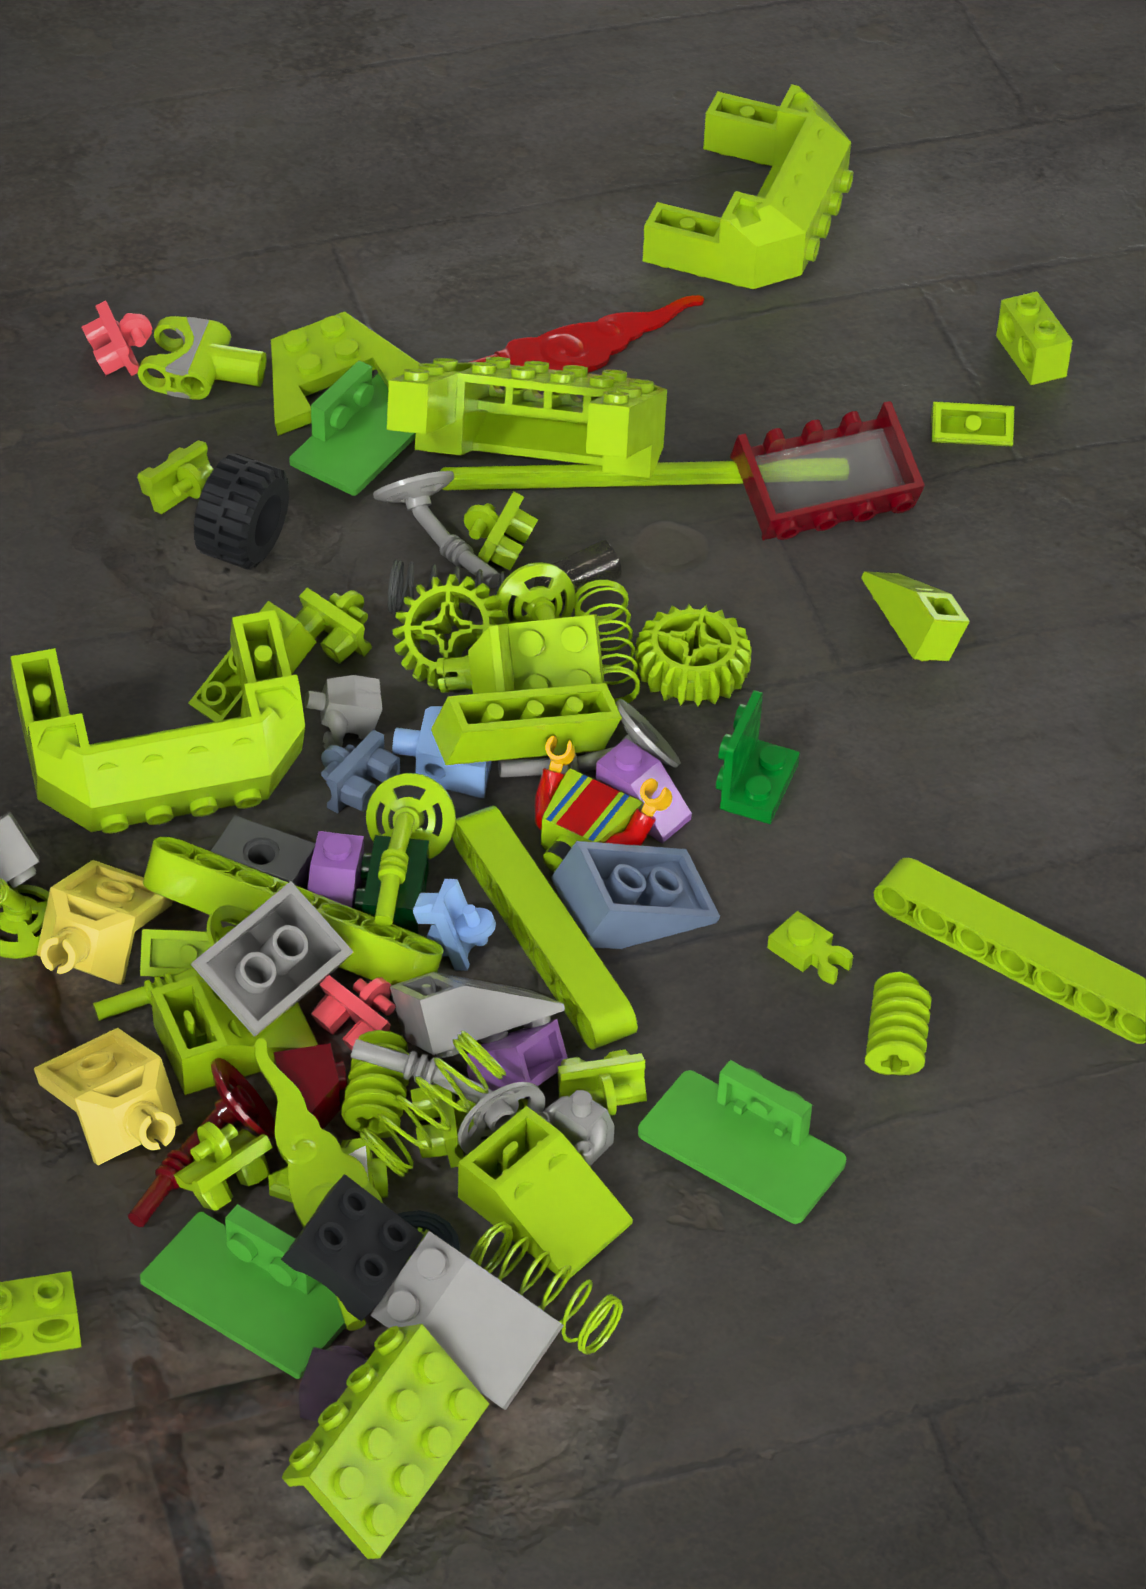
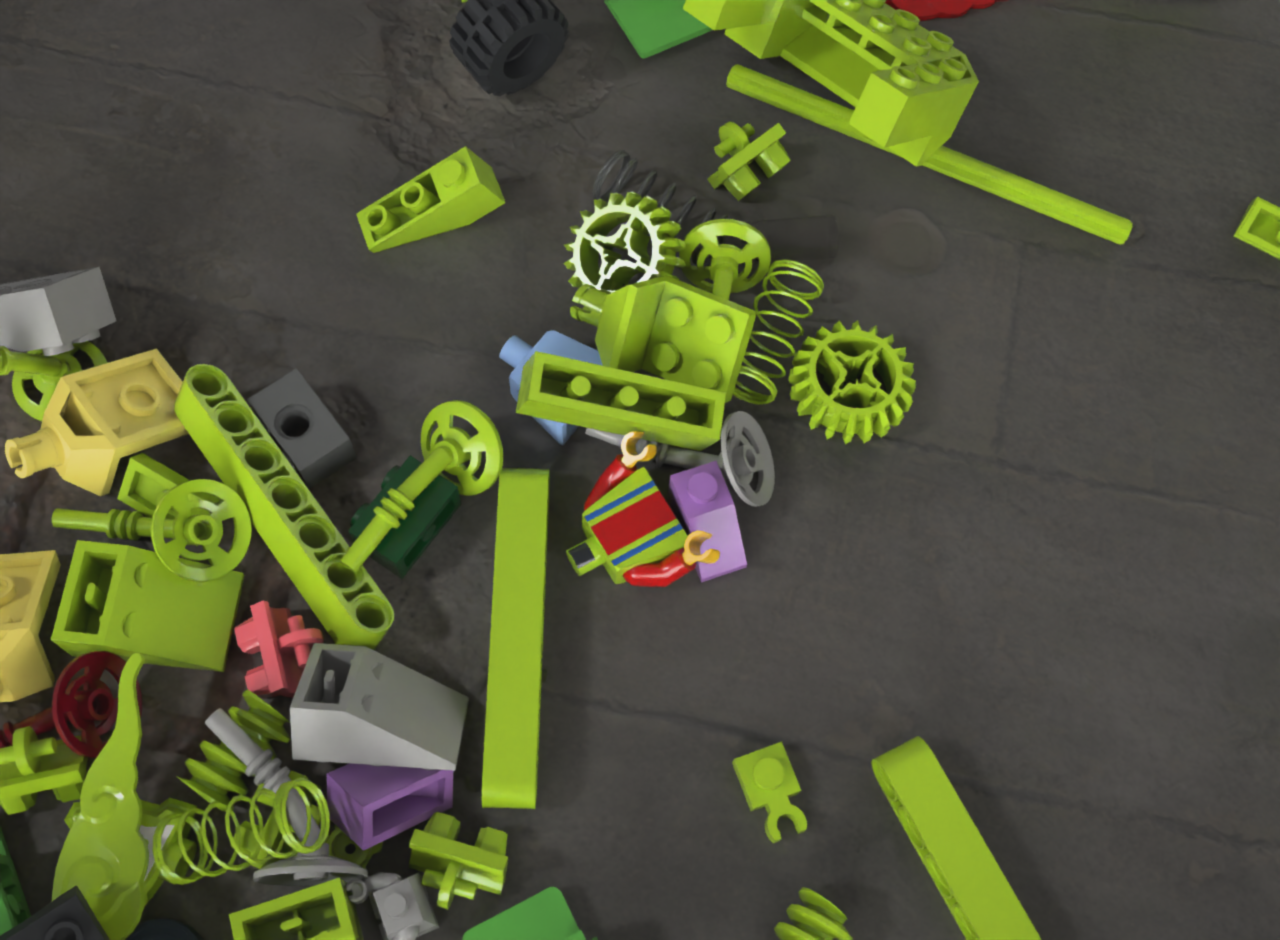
camera: 25 degrees right, 20 degrees up
lime wedge [11,609,305,833] -> none
light grey slope [191,881,353,1037] -> none
dark red slope [273,1043,347,1129] -> none
lime hips [295,587,372,664] -> none
light grey piece [304,675,382,749] -> none
medium lavender slope [308,831,364,909] -> none
sand blue hips [321,729,400,813] -> none
light grey dish [373,471,500,588] -> none
light blue hips [413,879,496,971] -> none
sand blue slope [551,841,720,949] -> none
green bracket [716,690,800,824] -> none
window [730,401,925,540] -> none
lime slope [861,571,970,661] -> none

